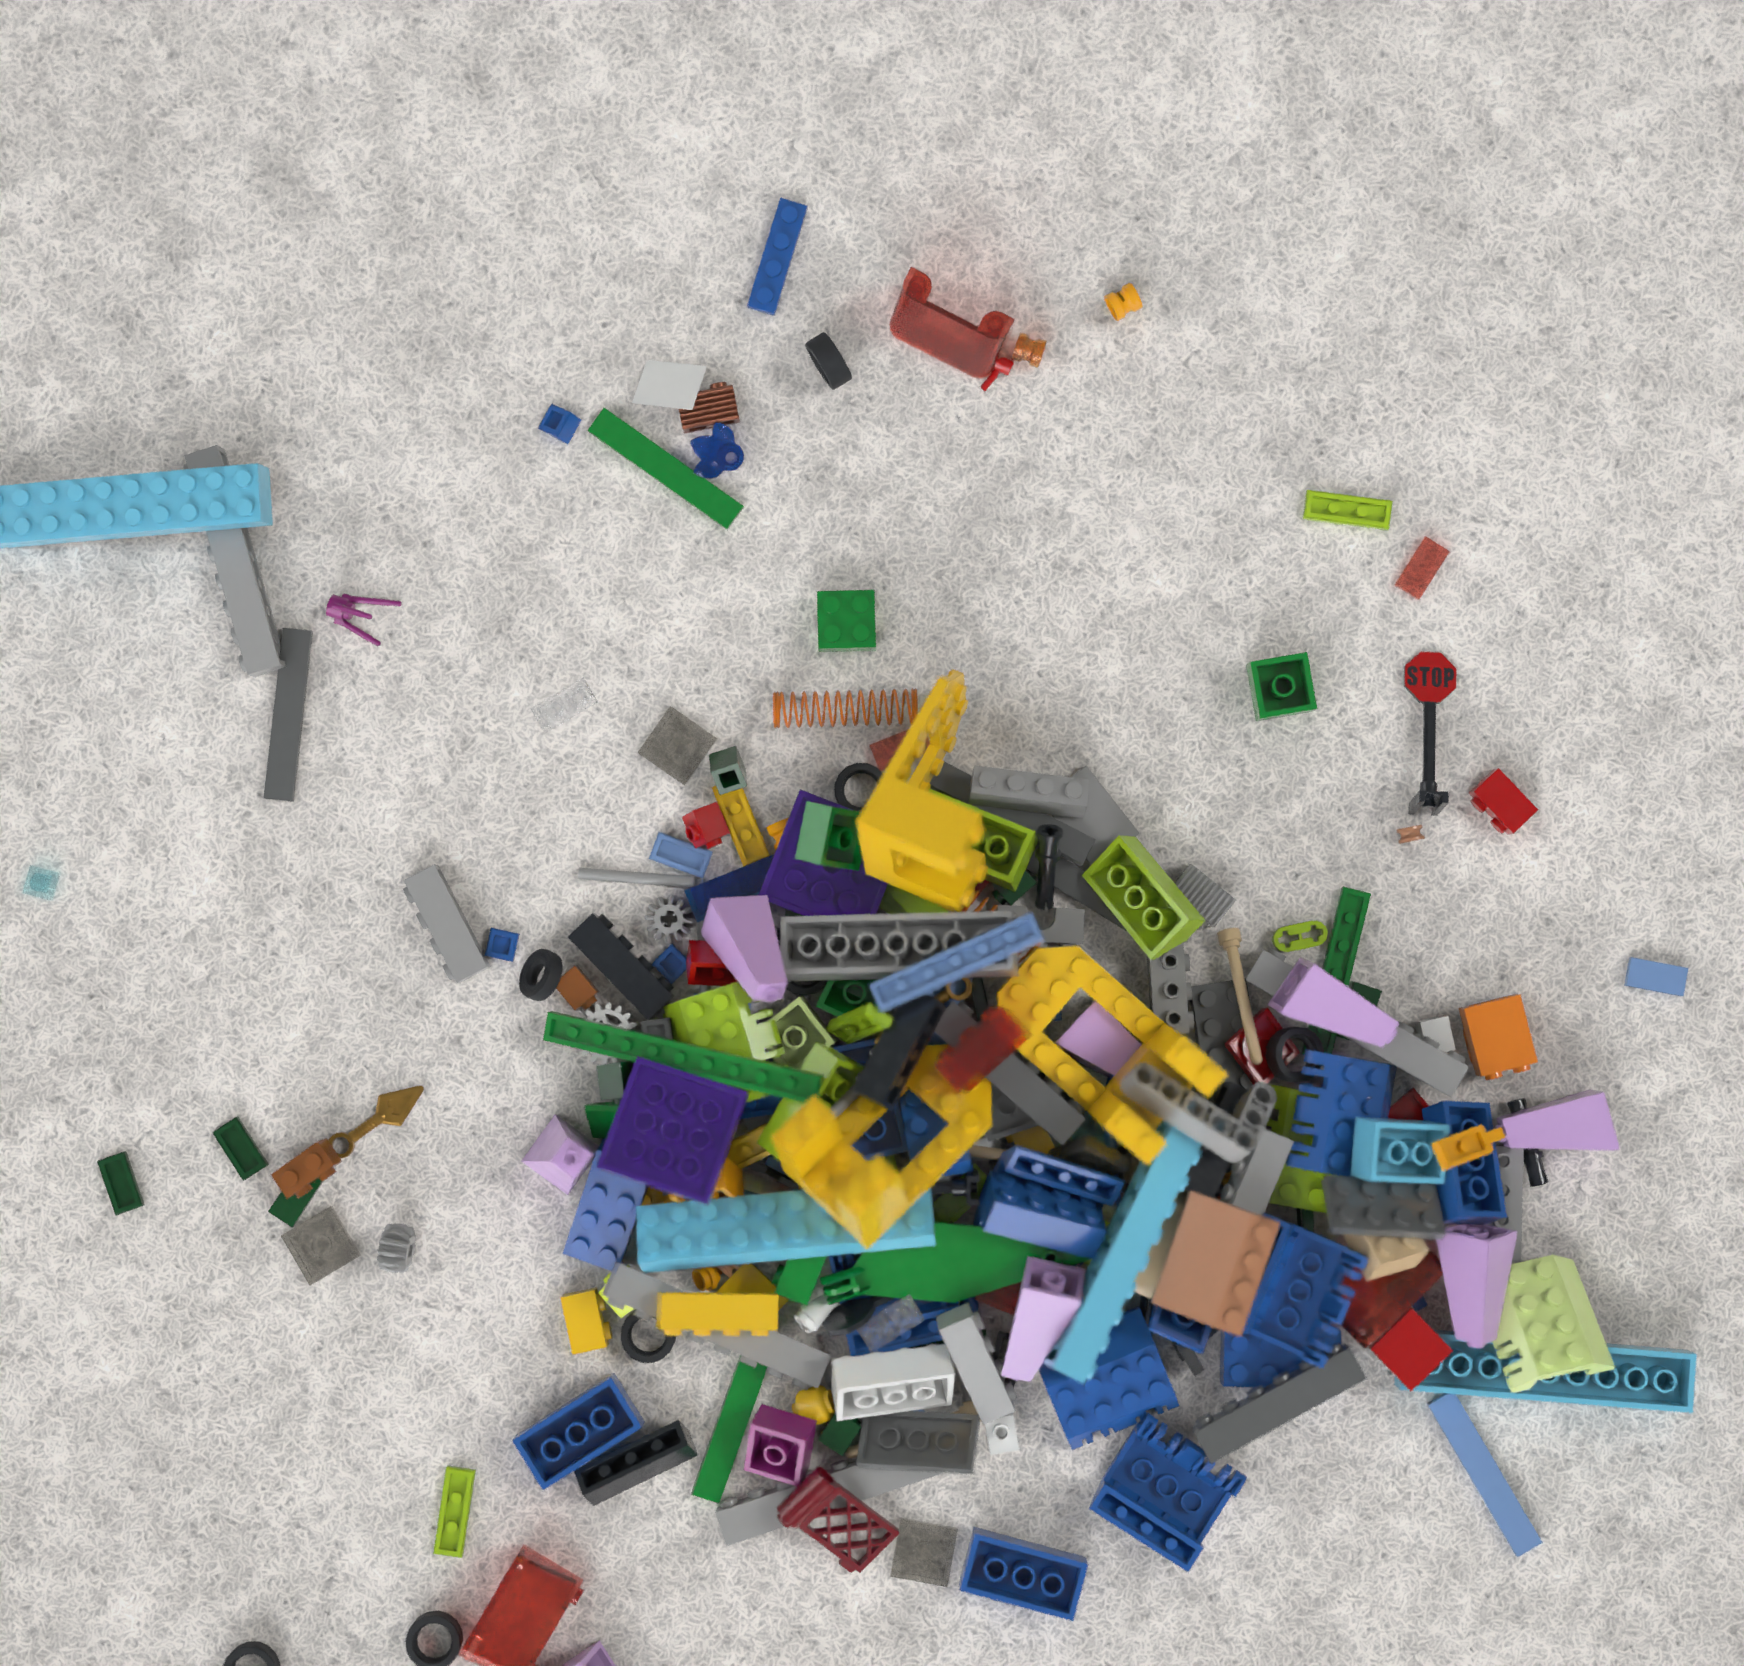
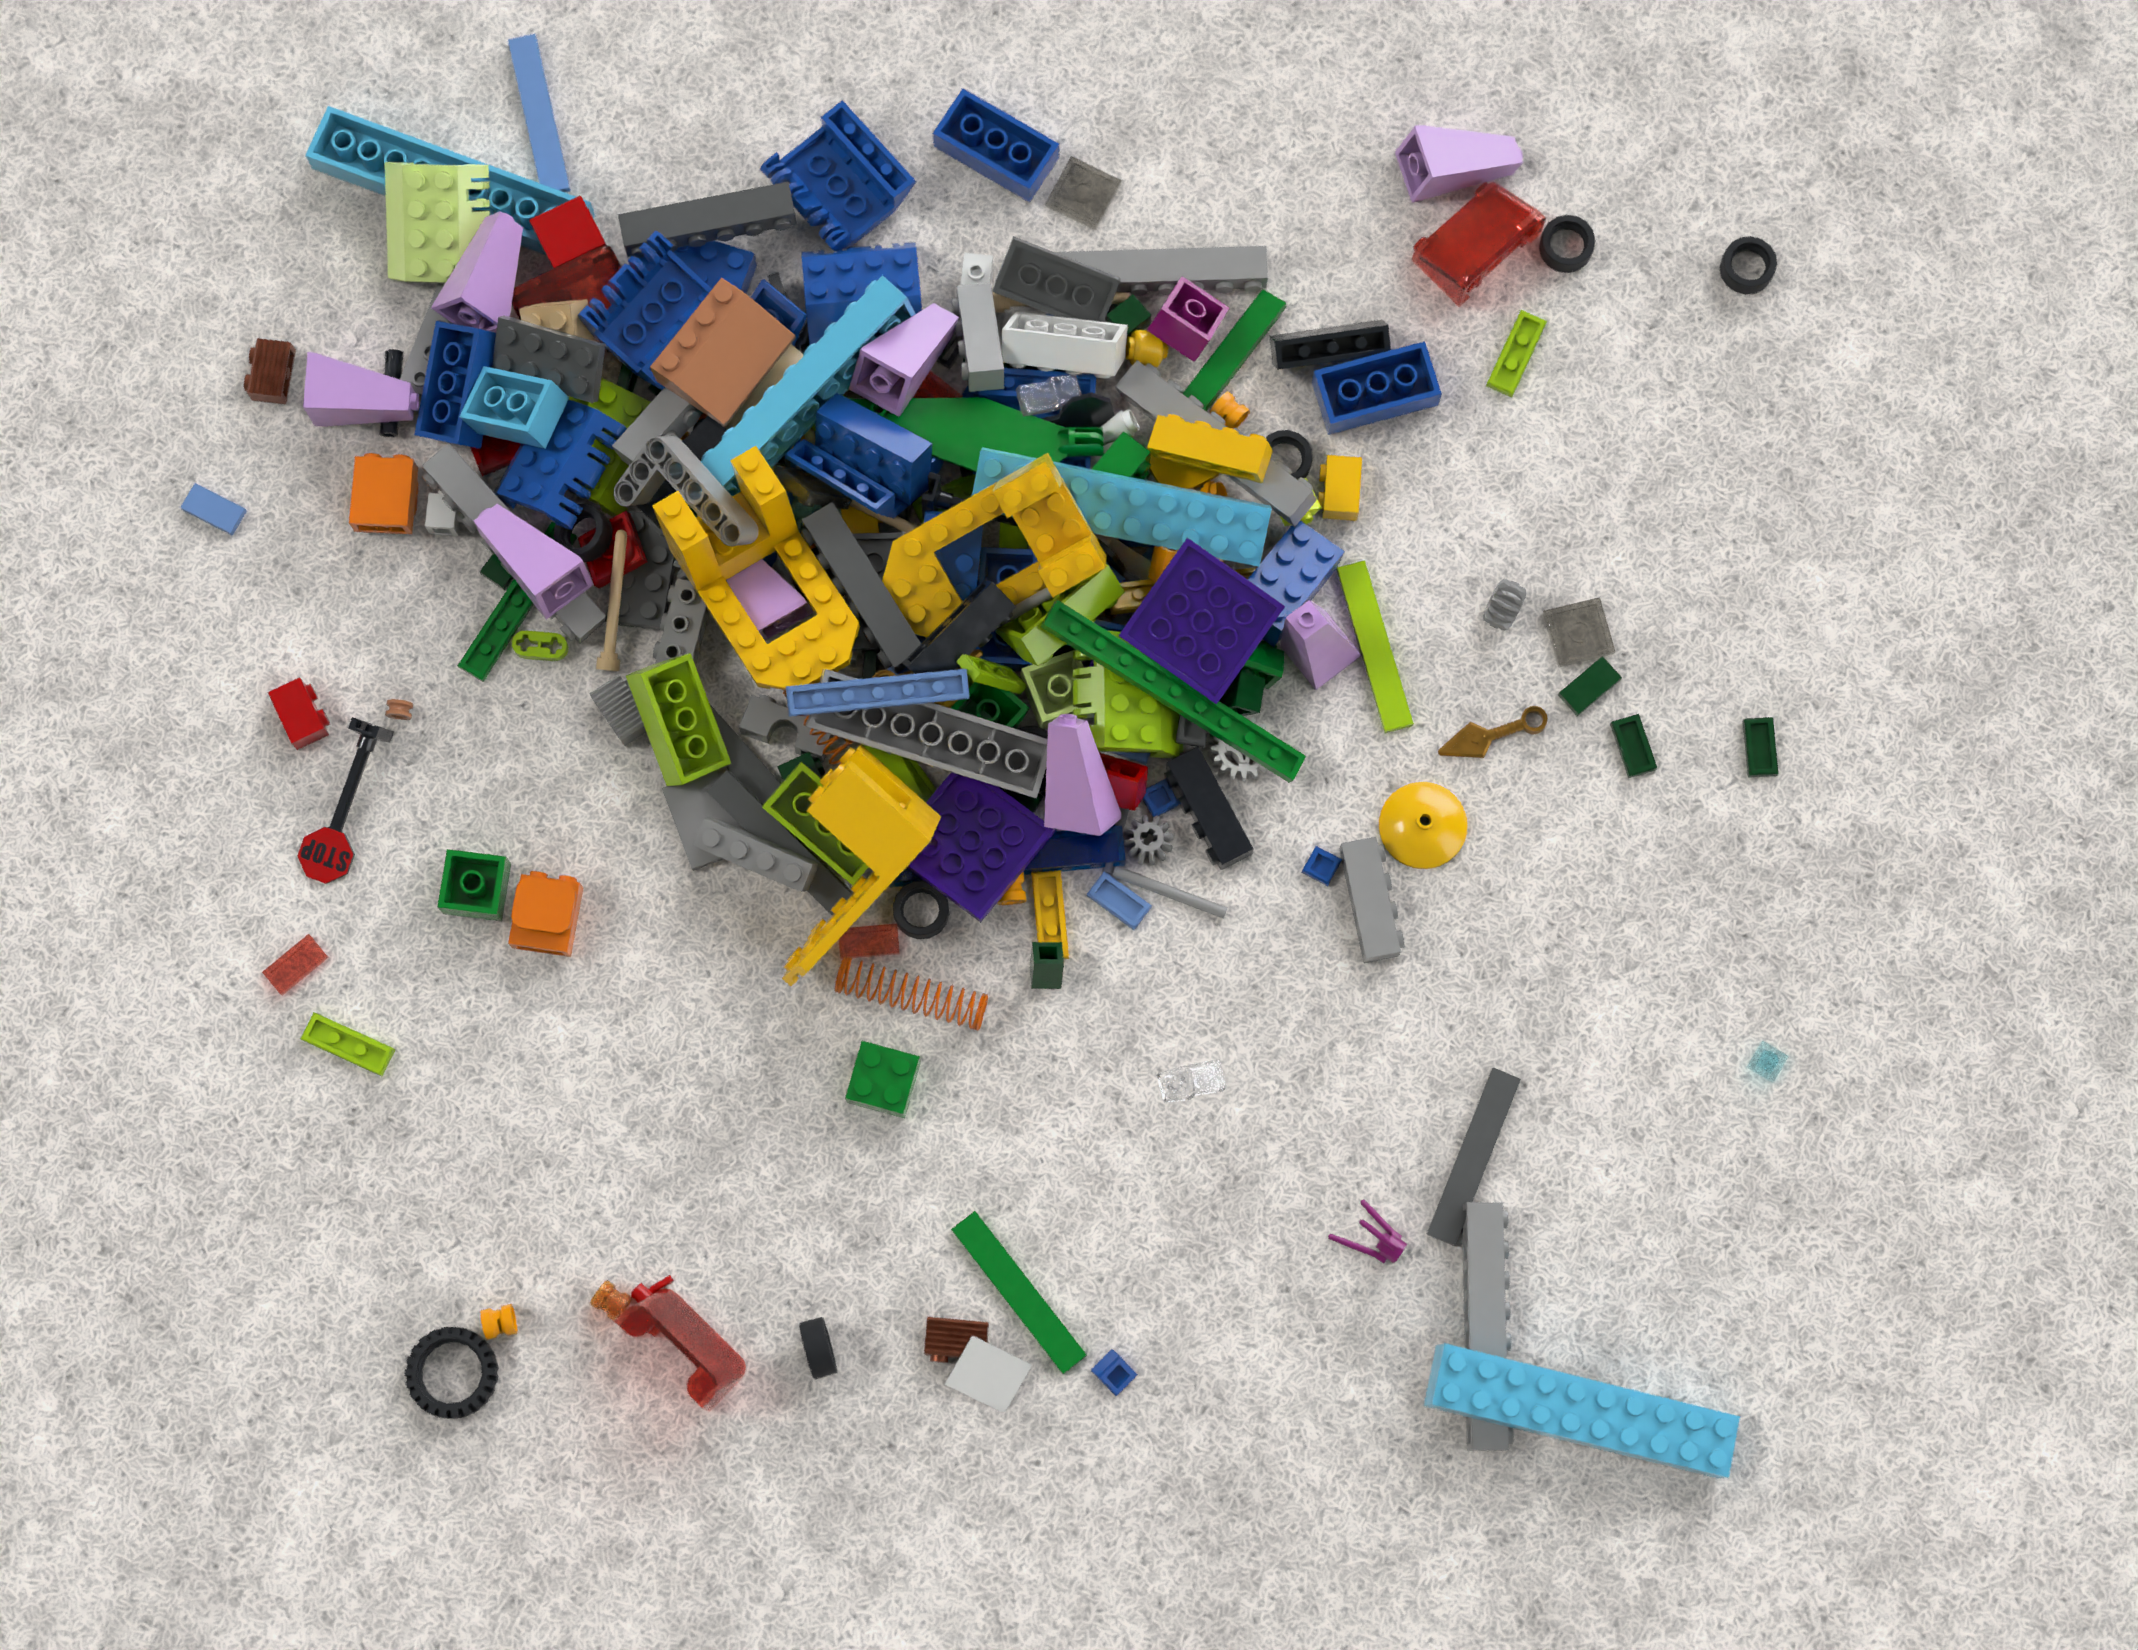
camera: 165 degrees left, 10 degrees down
dark orange brick [271,1138,343,1198] -> none
black tyre [519,949,563,1001] -> none
dark orange brick [556,965,599,1011] -> none
clear smoke tile [637,706,718,786] -> none
red brick [682,801,730,850] -> none
clear blue plate [690,422,744,479] -> none
blue plate [747,198,808,316] -> none
dark red piece [777,1466,900,1573] -> none
green slope [795,801,862,871] -> none
clear red brick [934,1006,1033,1094] -> none
black pin [1035,824,1063,910] -> none
light orange hinge [1431,1124,1506,1171] -> none
none -> copper brick [244,338,296,404]
none -> black tyre [405,1327,499,1419]
none -> orange brick [508,871,584,957]
none -> light orange wheel [1210,391,1250,429]
none -> lime tile [1336,560,1414,733]
none -> yellow dish [1379,782,1467,869]

